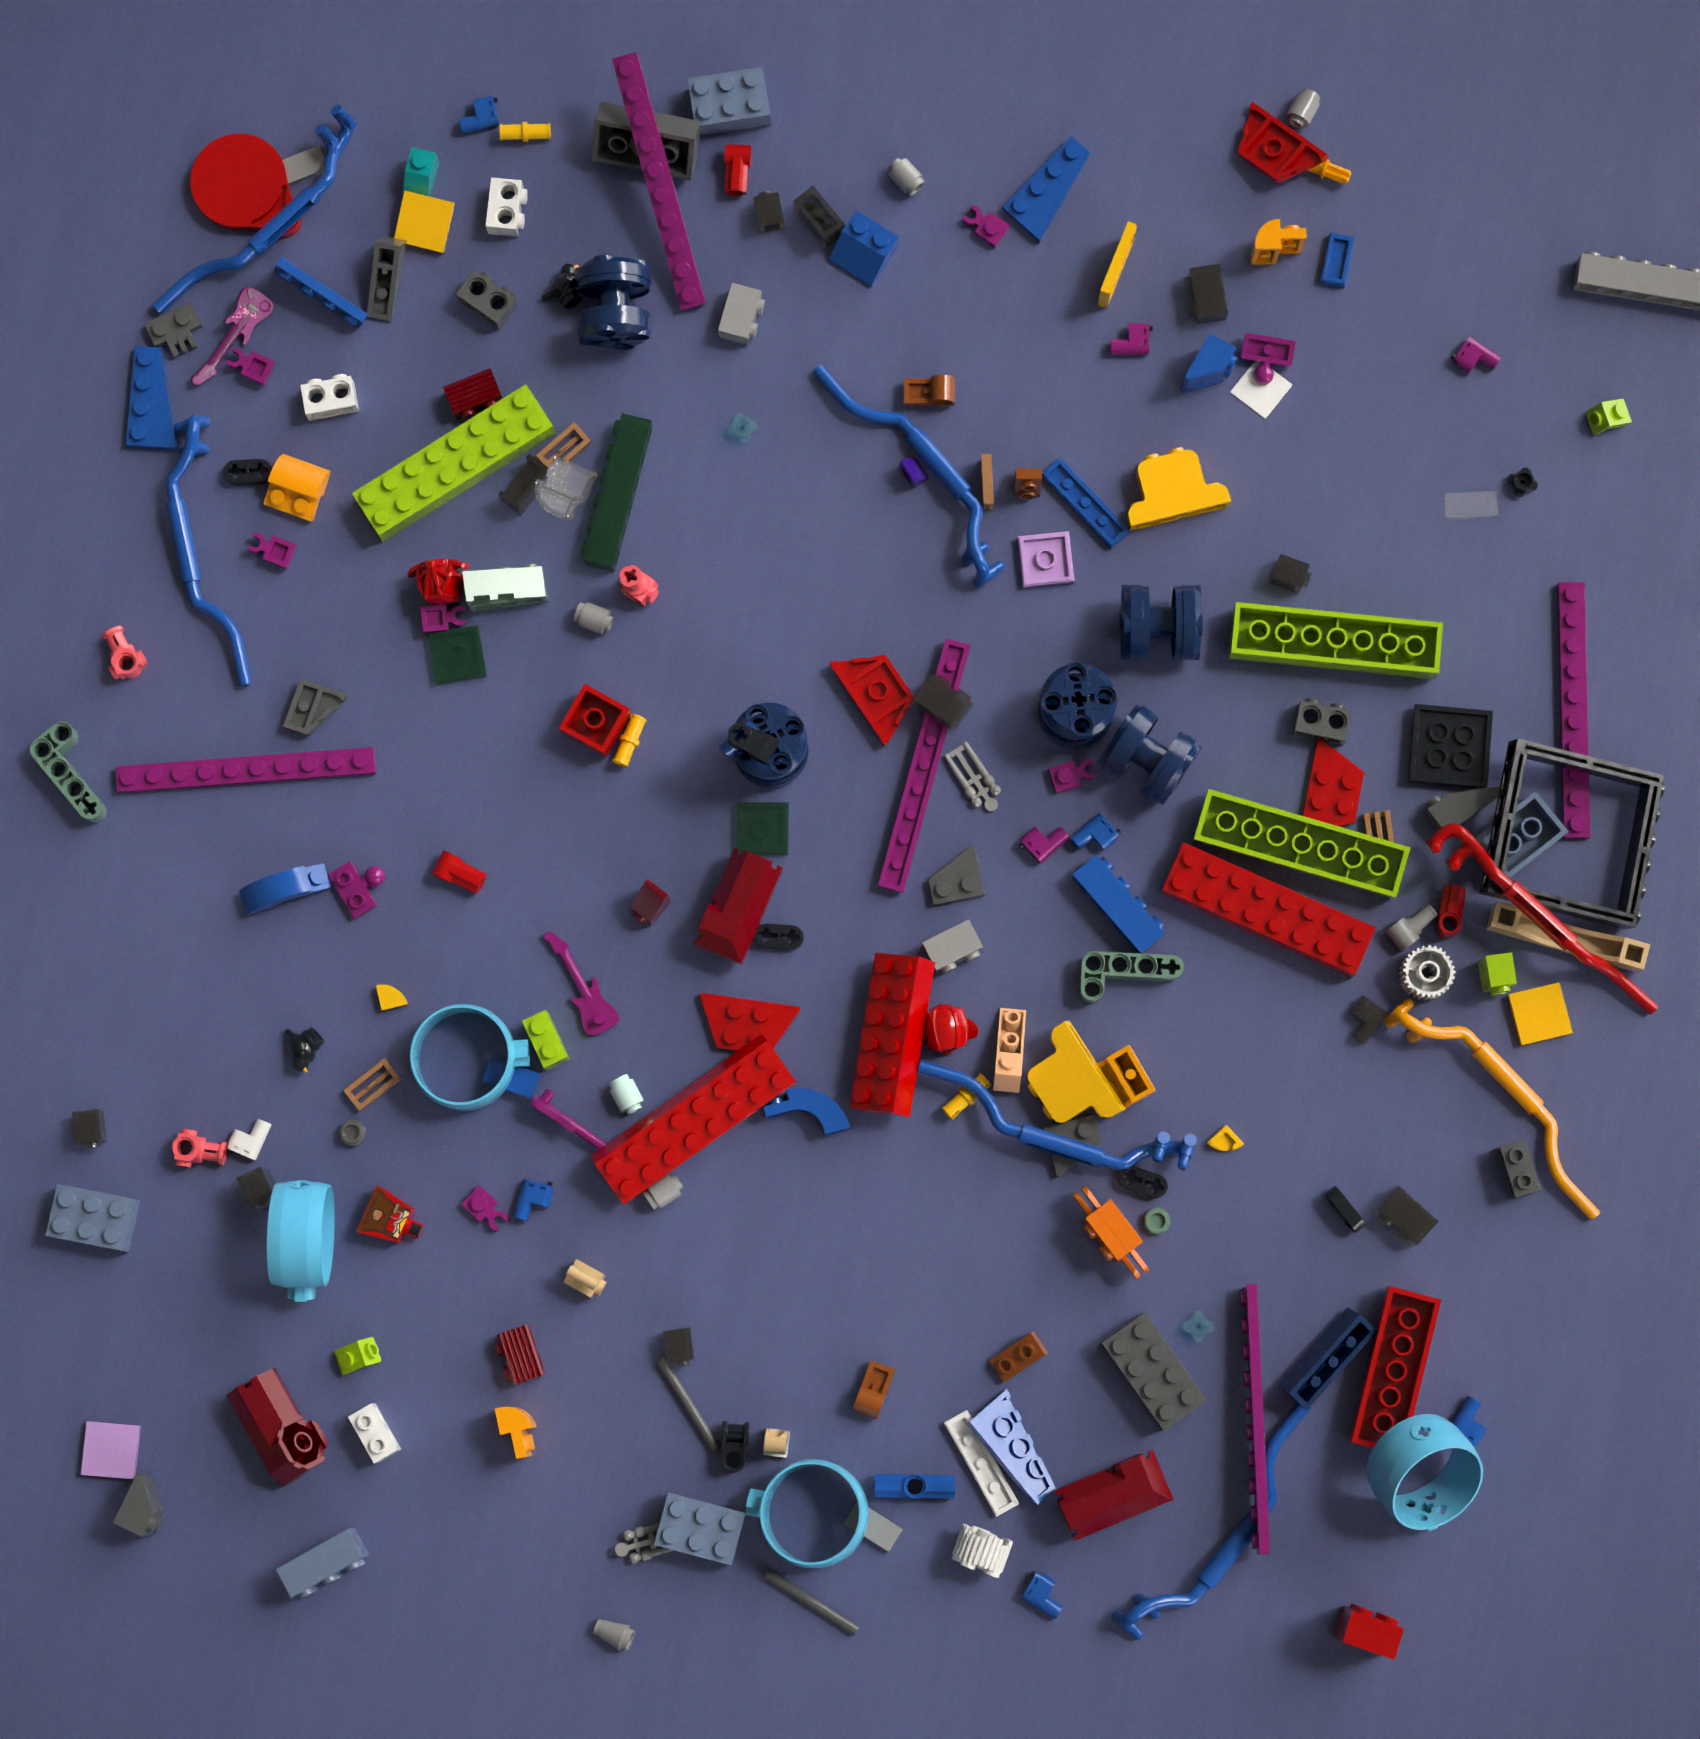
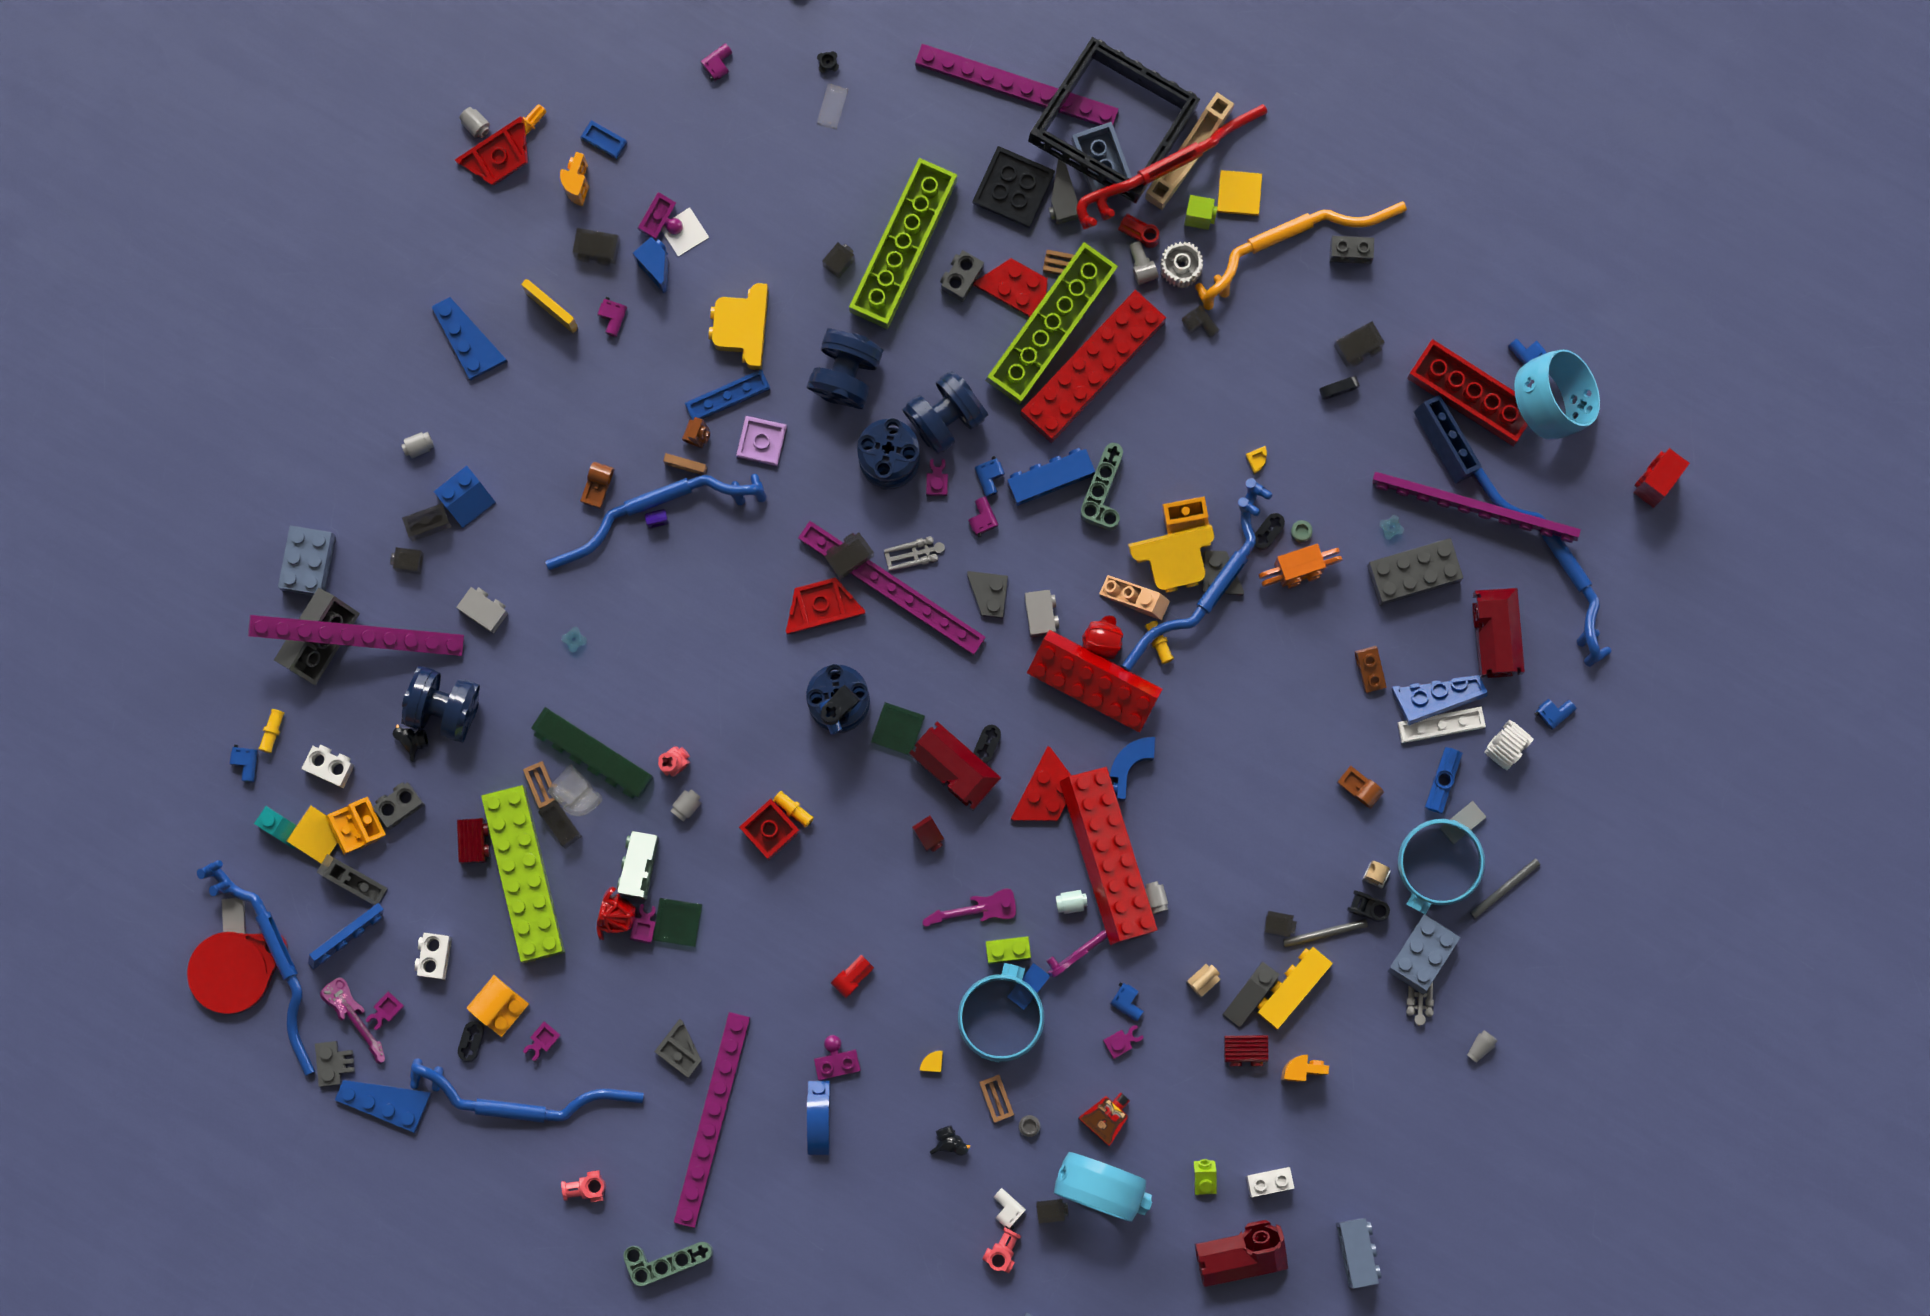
camera: 75 degrees left, 0 degrees up
red piece [724,144,751,197] -> none
magenta plate [963,205,1010,248] -> none
none -> light orange brick [326,797,386,855]
none -> dark grey slope [1223,962,1280,1027]
none -> yellow brick [1257,947,1333,1030]

